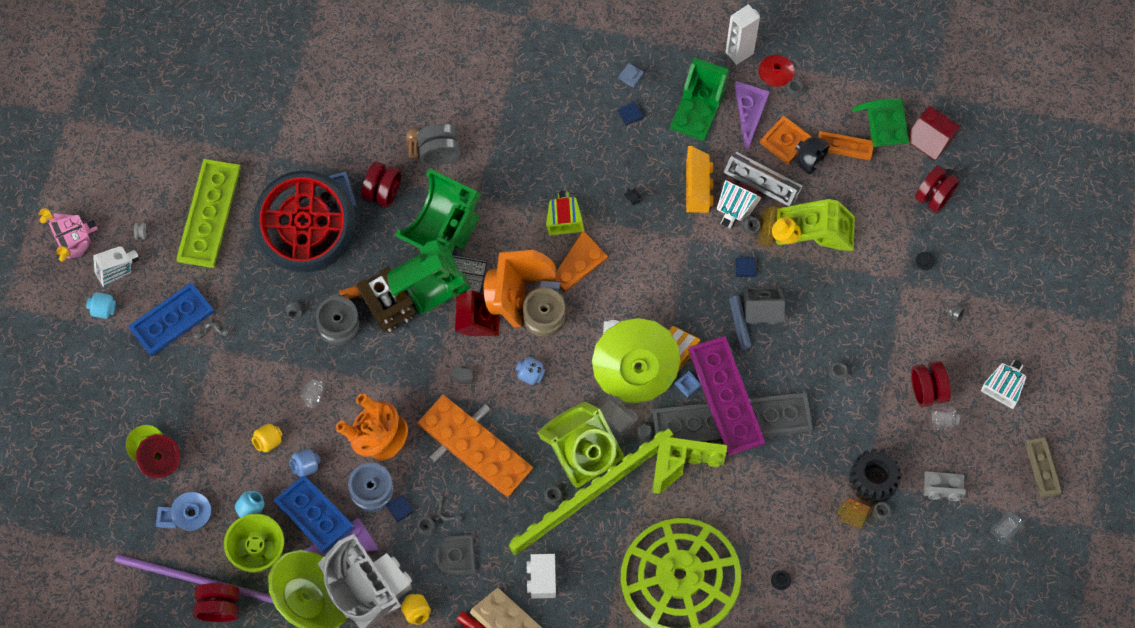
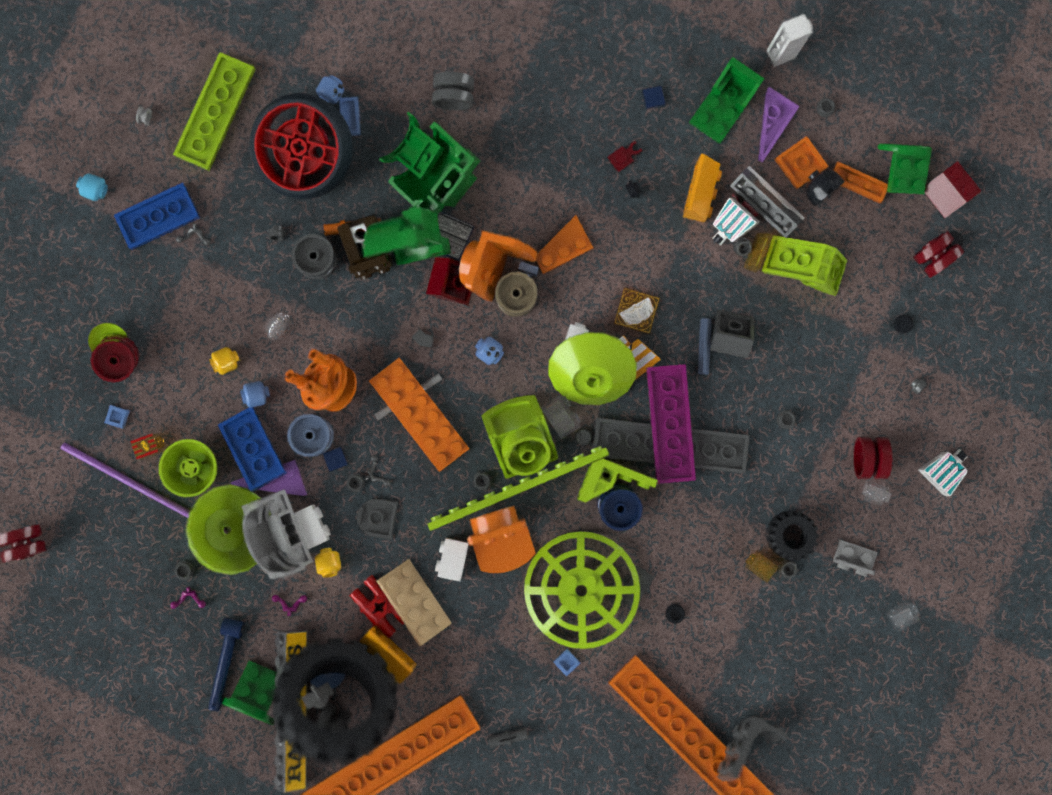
camera: 15 degrees right, 20 degrees up
bright pink torso [38,208,98,262] -> none
white torso [93,246,139,287] -> none
medium blue dish [171,492,211,531] -> none
dark red wheel [193,583,240,622] -> none
medium azure head [235,491,265,518] -> none
dark red wheel [361,161,402,208] -> none
medium nougat axle [406,129,419,159] -> none
lime torso [546,191,584,236] -> none
sand blue plate [618,63,644,88] -> none
medium blue tile [675,371,702,398] -> none
dark blue tile [736,258,756,277] -> none
red dish [758,55,795,87] -> none
yellow piece [772,217,801,244] -> none
dark tan plate [1025,437,1062,498] -> none
none -> clear yellow brick [130,433,165,460]
none -> medium blue head [316,75,344,104]
none -> green piece [379,112,445,181]
none -> orange piece [467,506,536,573]
none -> dark blue wheel [596,482,643,531]
none -> dark red plate [607,141,642,173]
none -> tile [613,287,660,335]

